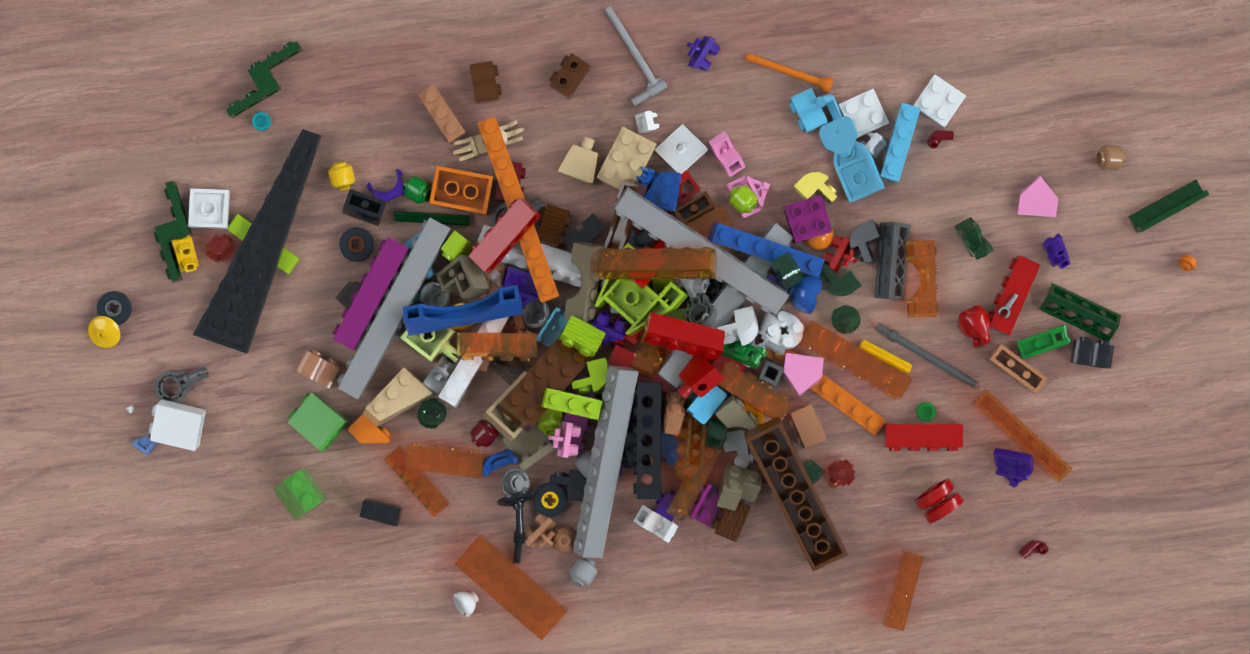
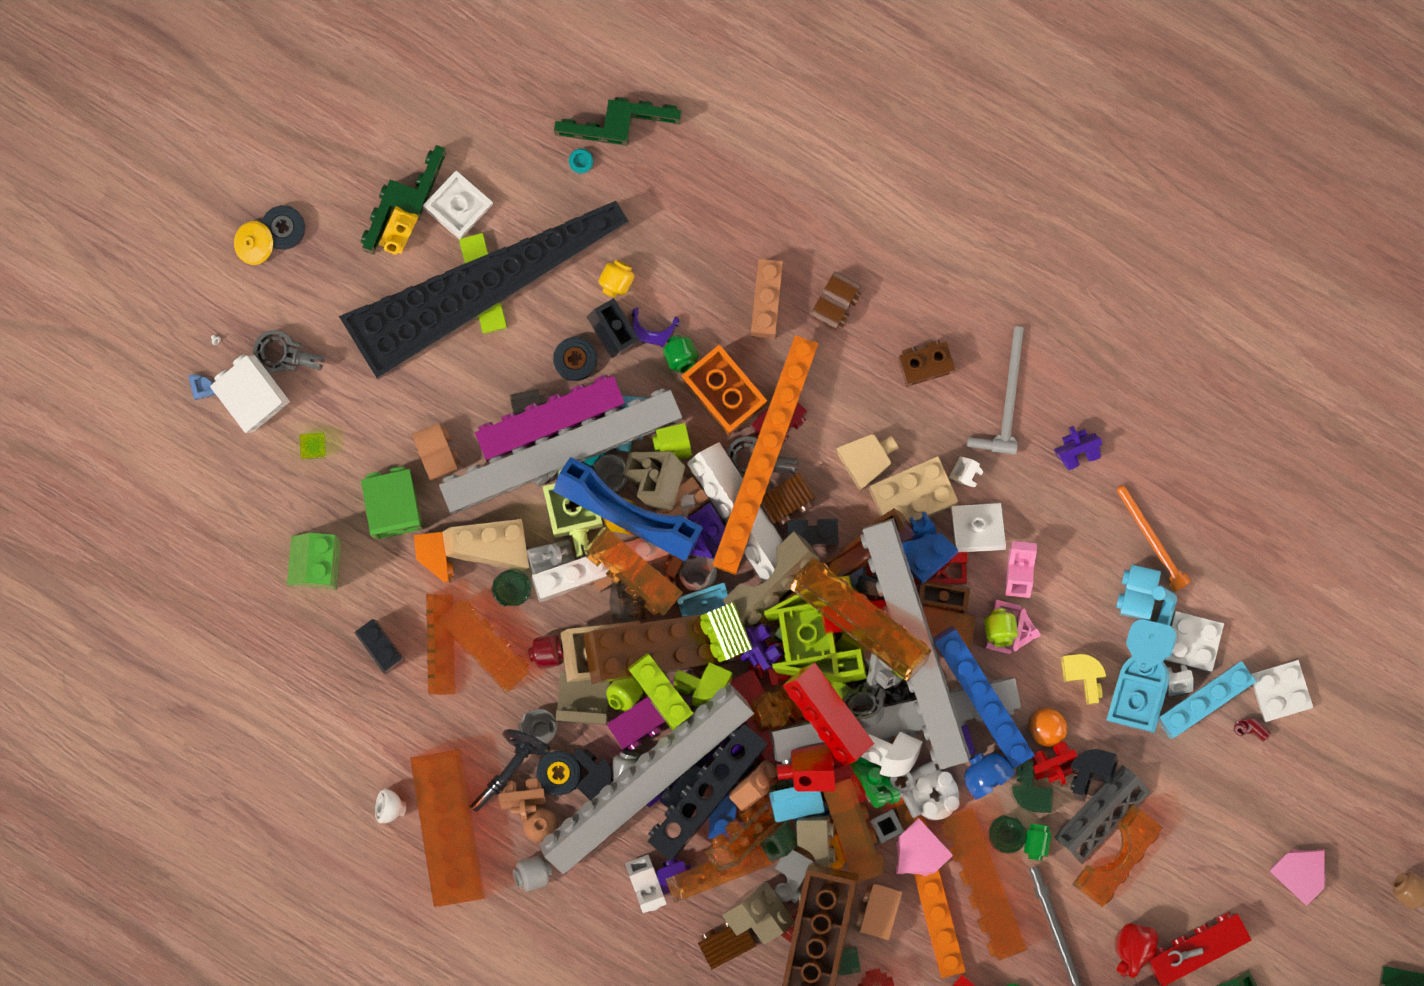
camera: 45 degrees right, 5 degrees down
clear red head [205,234,234,263] -> none
dark green axle [394,211,470,226] -> none
tan piece [453,120,524,162] -> none
brick [469,198,541,273] -> none
blue helmet [482,448,519,477] -> none
bright pink hips [548,421,581,458] -> none
magenta bracket [688,482,720,527] -> none
clear green brick [770,251,803,290] -> none
magenta bracket [783,195,832,244] -> none
yellow axle [859,340,912,374] -> none
clear green brick [954,217,994,260] -> none
dark purple hips [1042,233,1070,269] -> none
none -> clear neon green plate [299,432,326,460]
none -> green brick [1023,823,1052,861]

